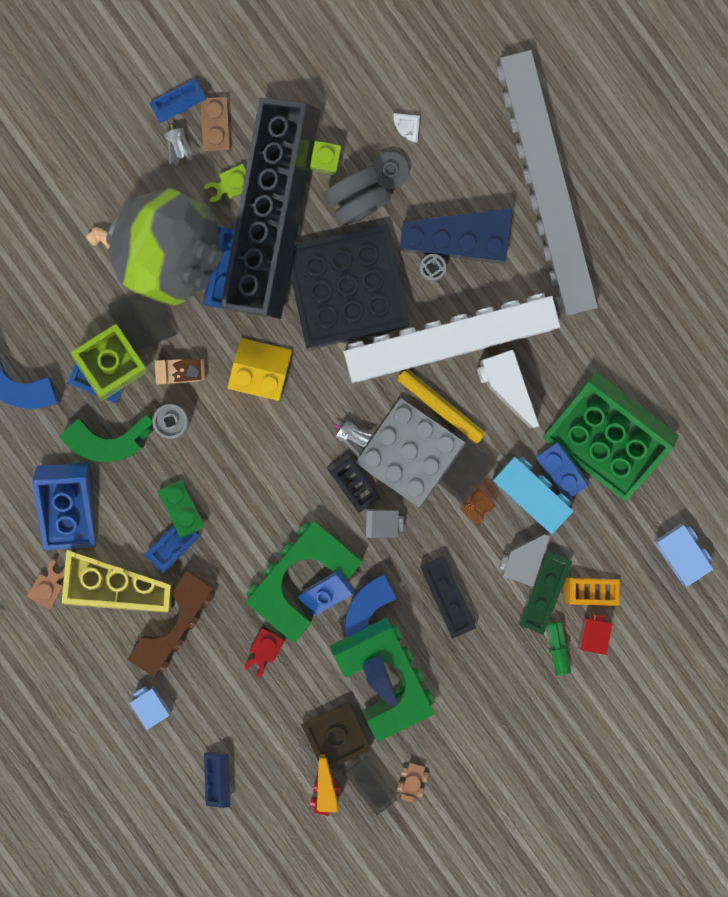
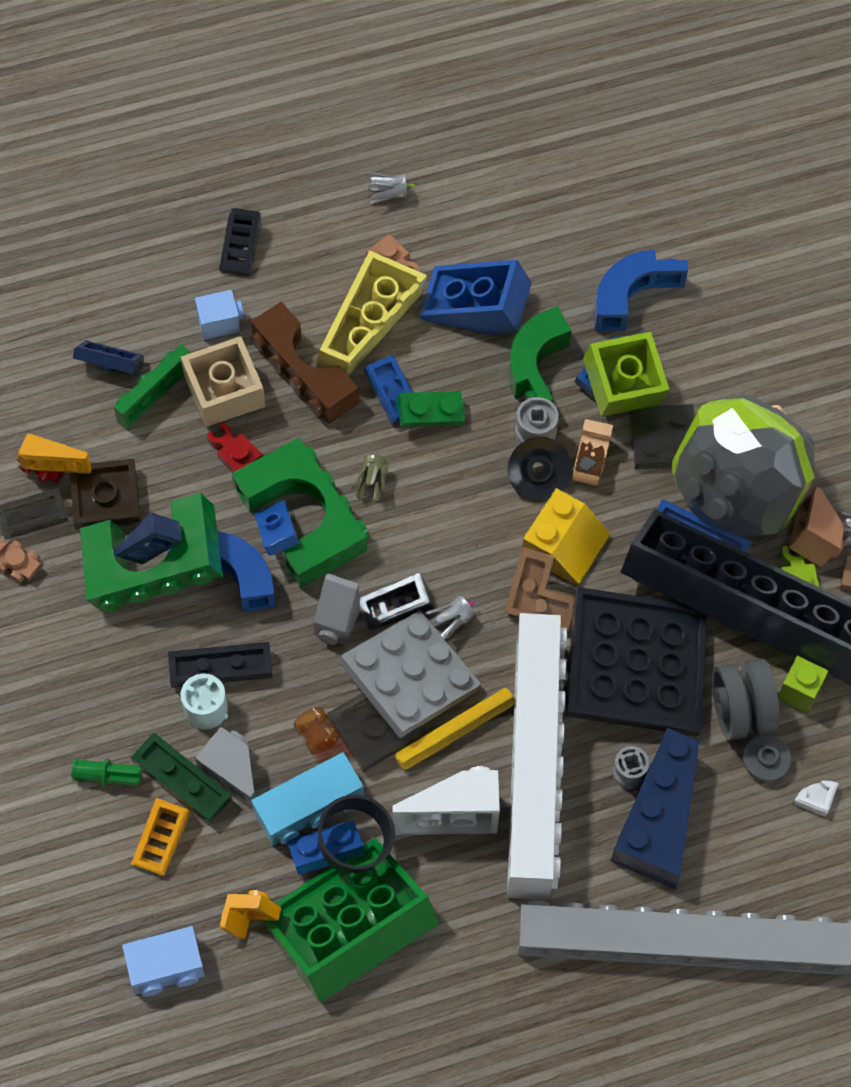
camera: 110 degrees right, 25 degrees down
red brick [578,613,613,655] -> none
none -> green plate [114,344,190,430]
none -> tan brick [181,336,265,428]
none -> light aqua piece [181,673,228,730]
none -> black slope [219,208,262,276]
none -> light orange bracket [220,890,282,939]
none -> black tyre [318,795,395,873]
none -> olive piece [352,453,389,502]
none -> medium nougat plate [504,547,575,631]
none -> black dish [507,437,572,501]
none -> nougat slope [789,486,845,567]

